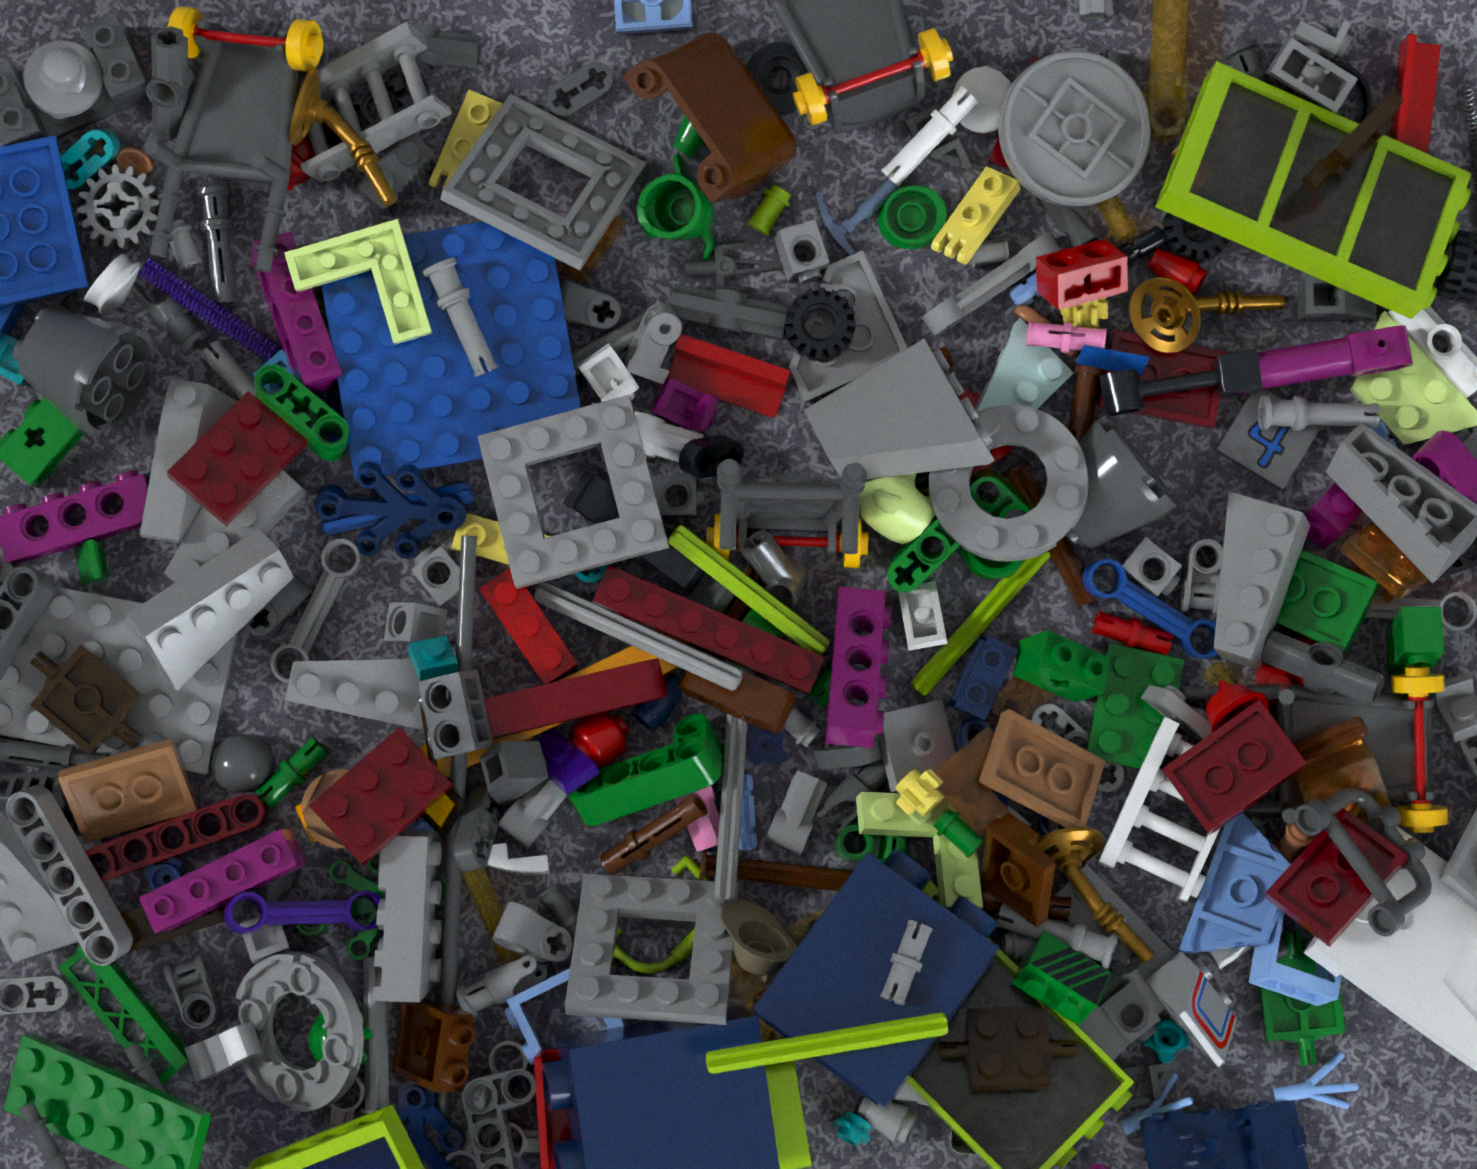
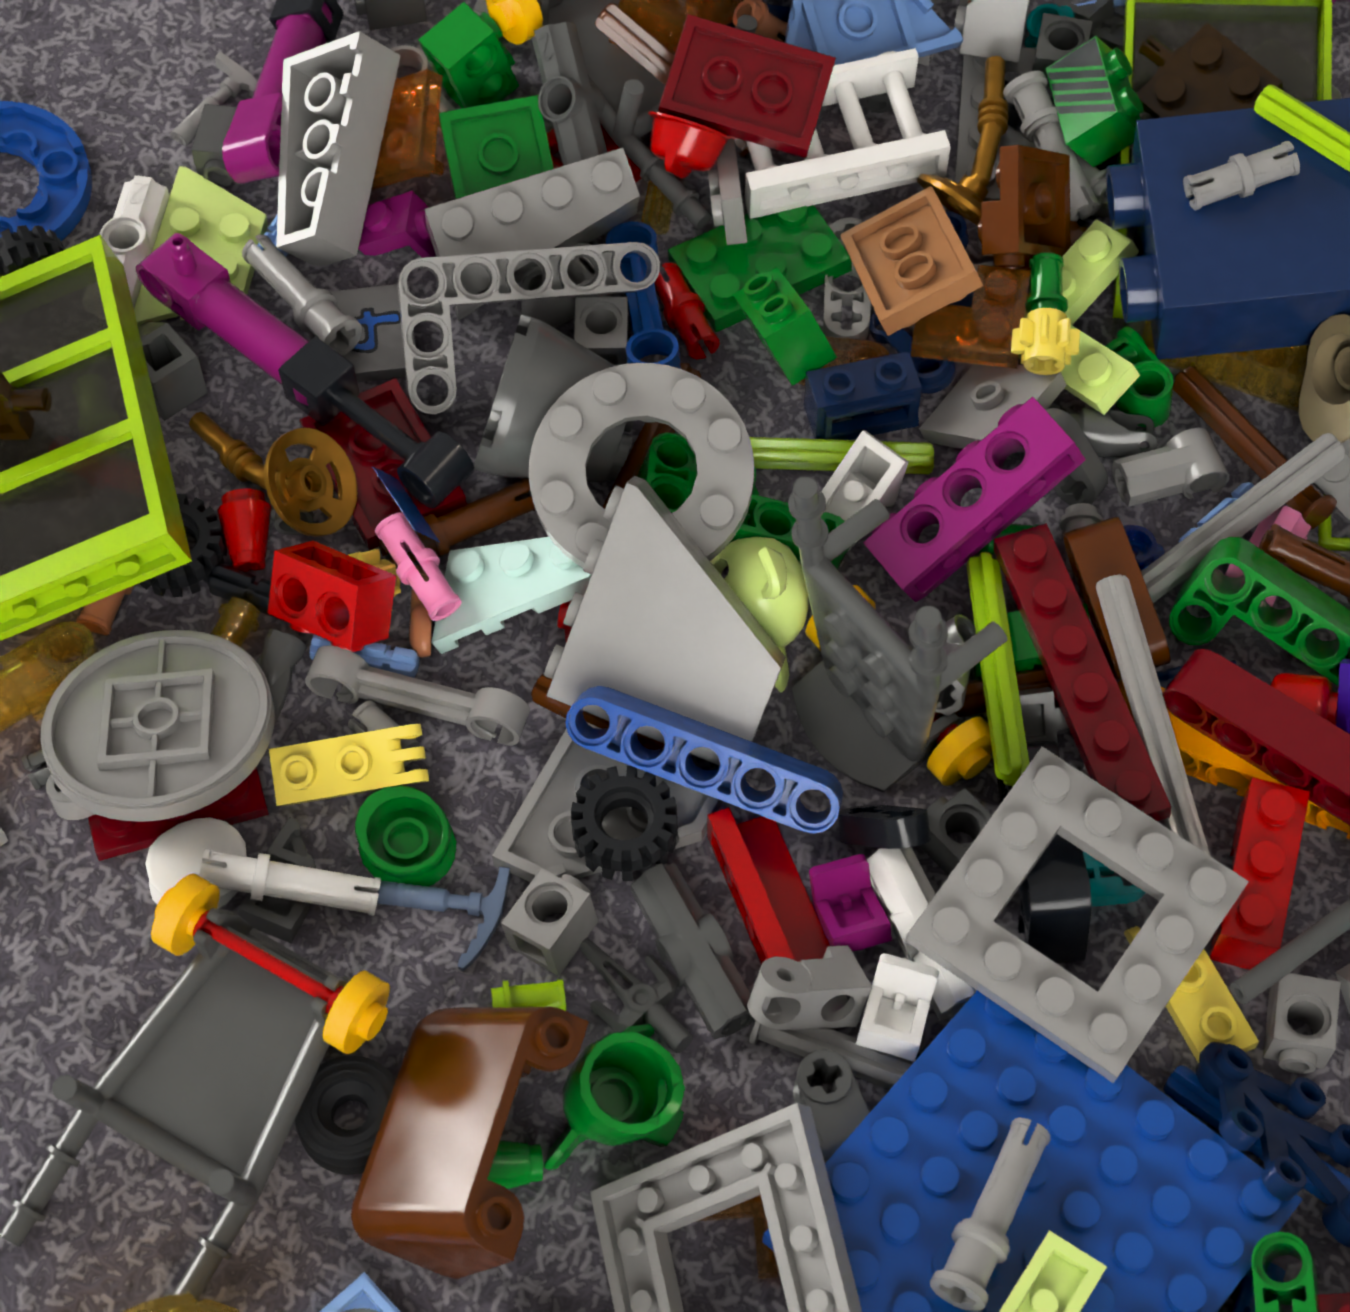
camera: 130 degrees left, 25 degrees down
none -> light grey beam [398,242,660,414]
none -> blue beam [565,686,843,834]

